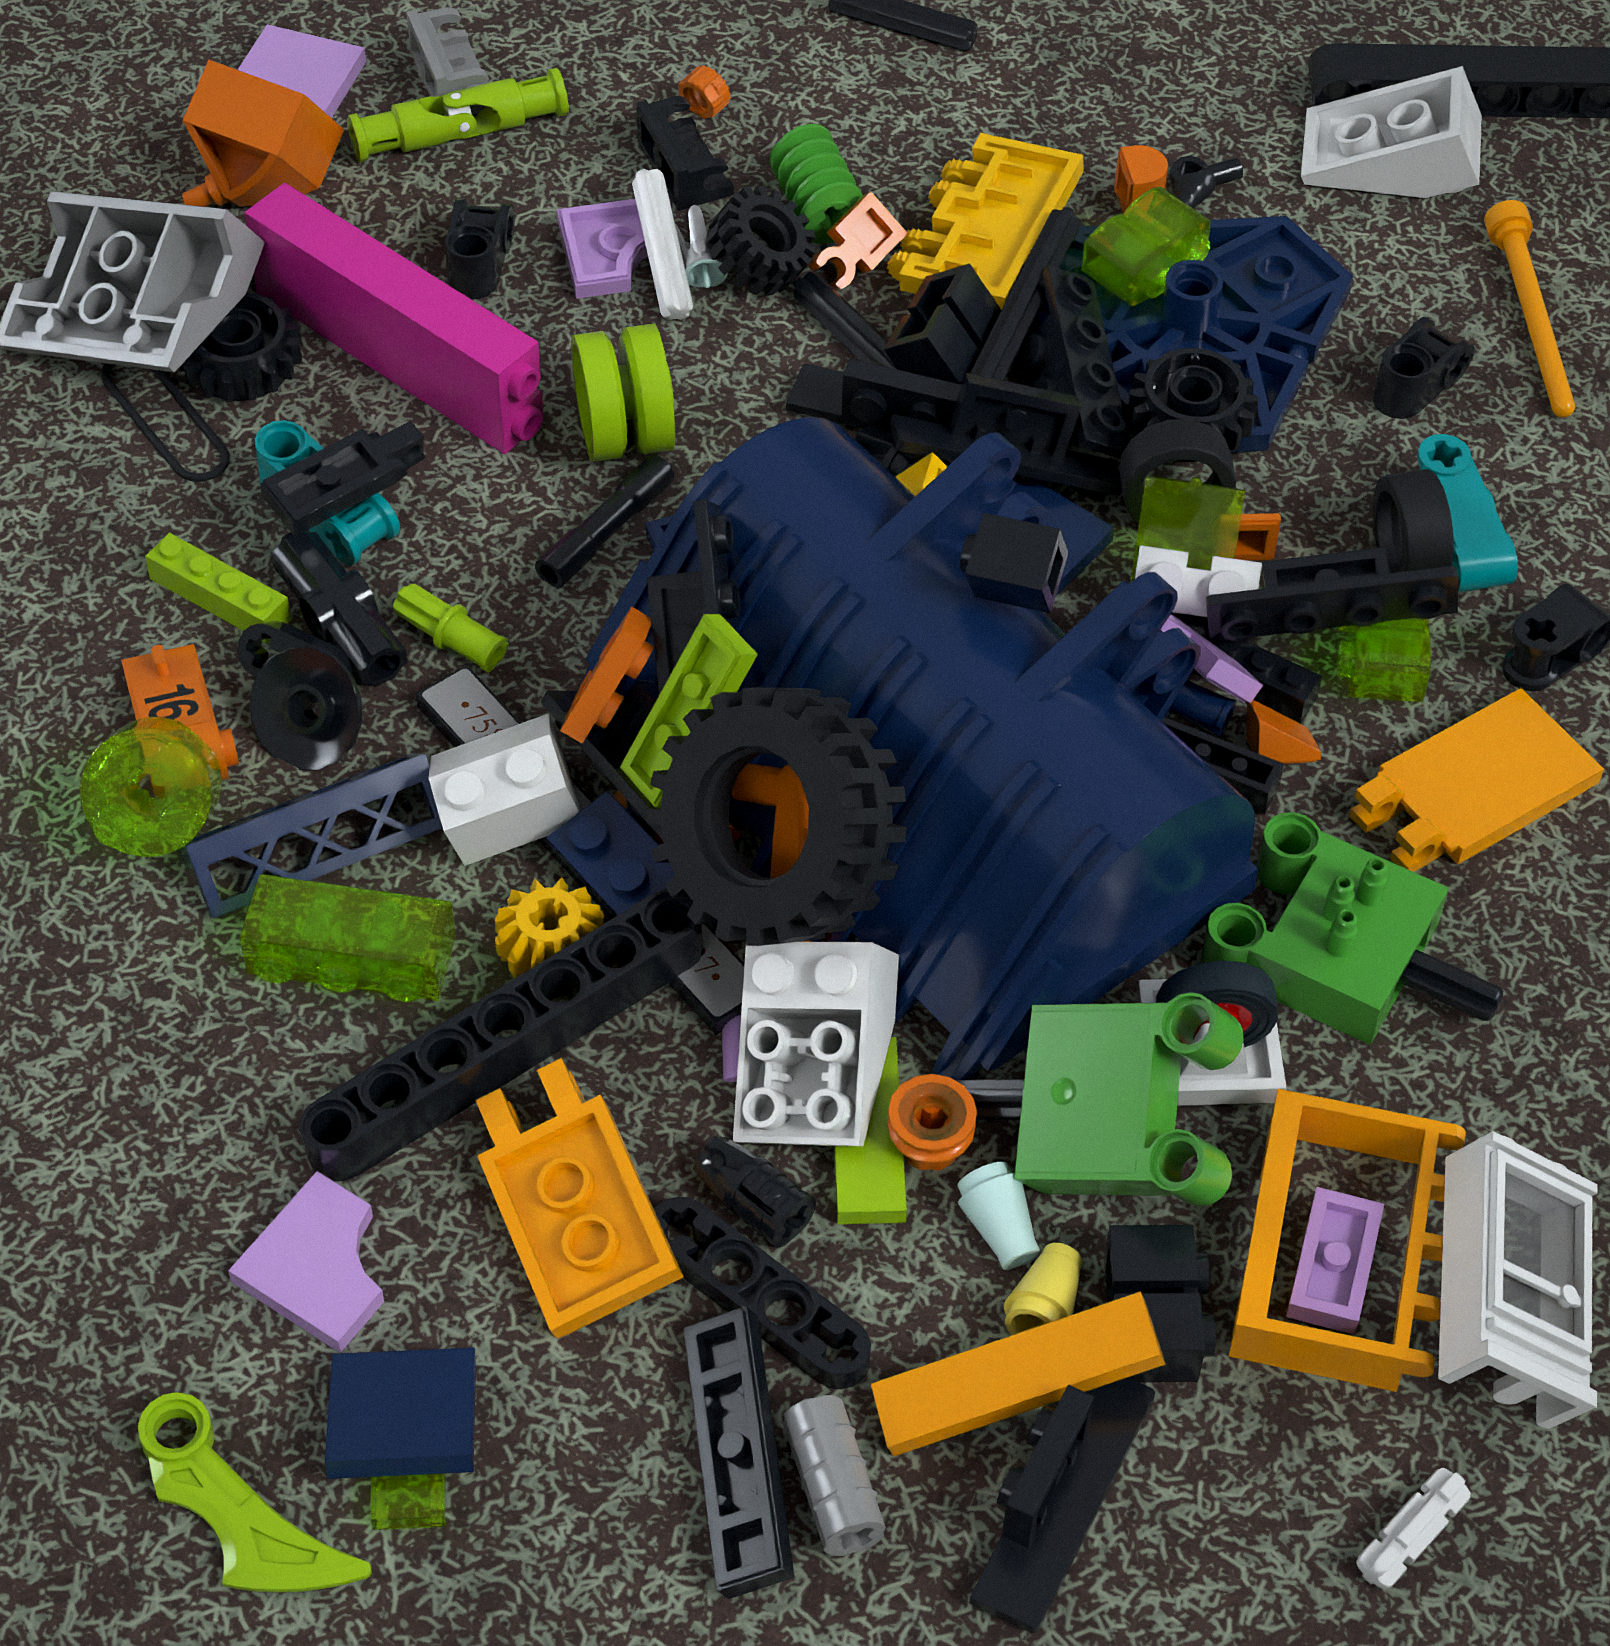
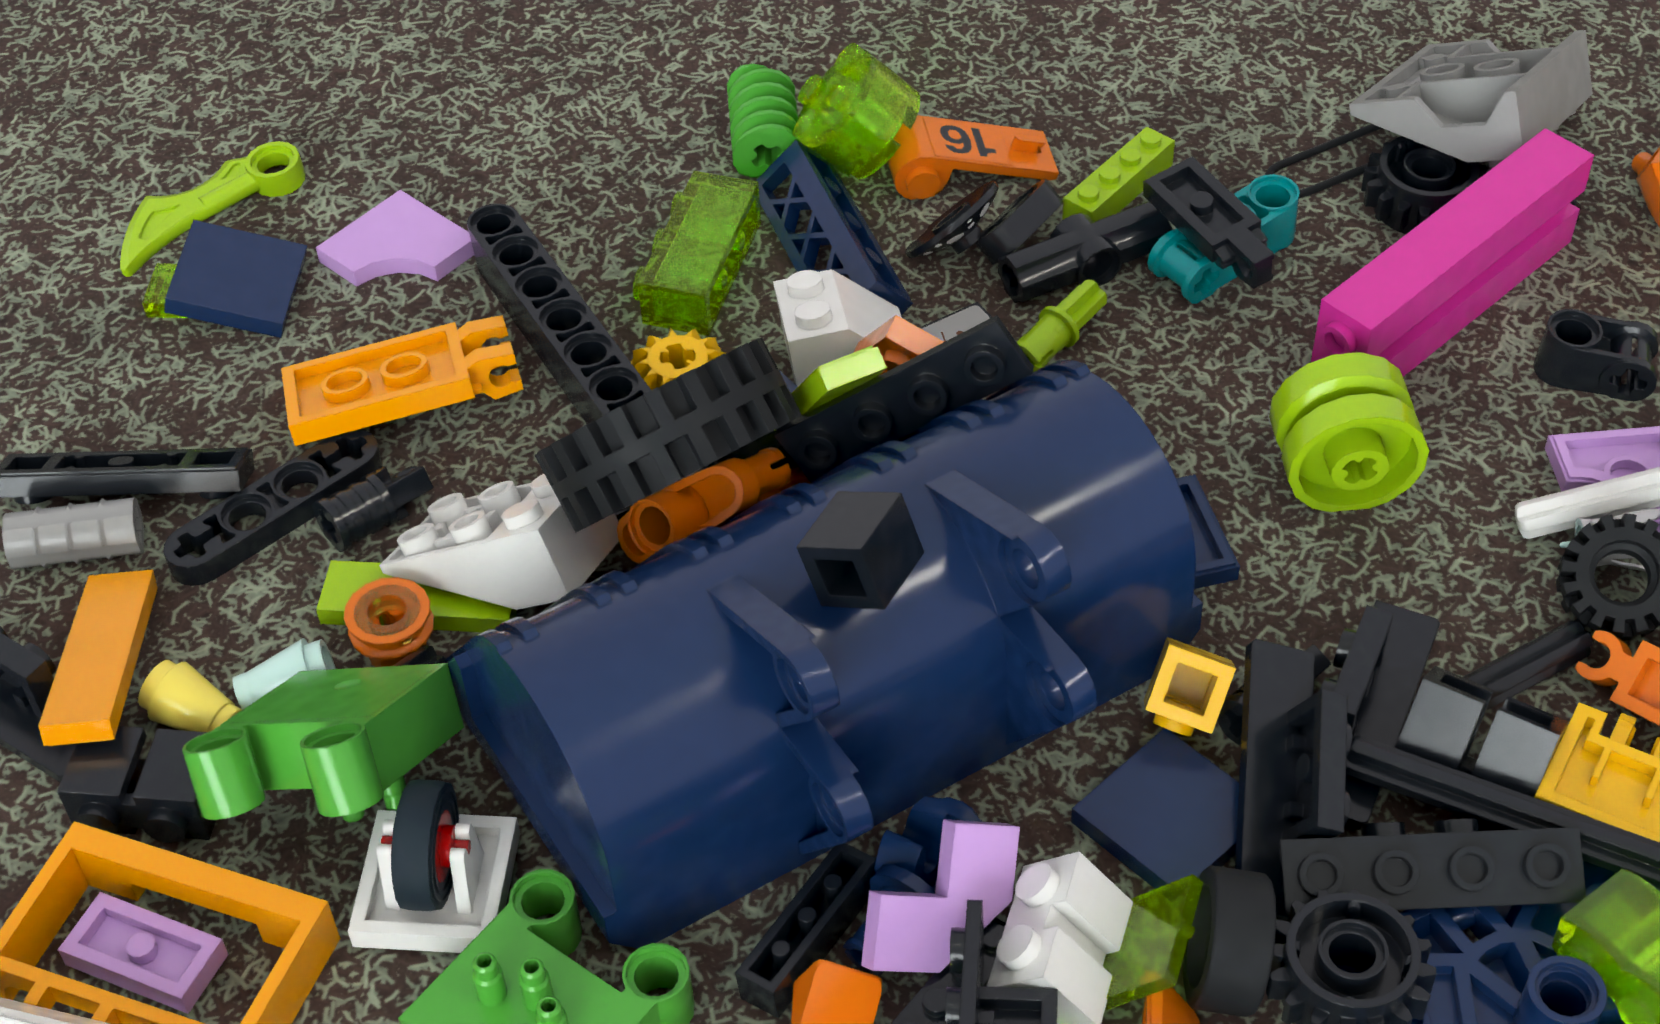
camera: 100 degrees right, 5 degrees down
black piece [535,454,675,589] -> none
none -> bright green piece [727,63,801,178]

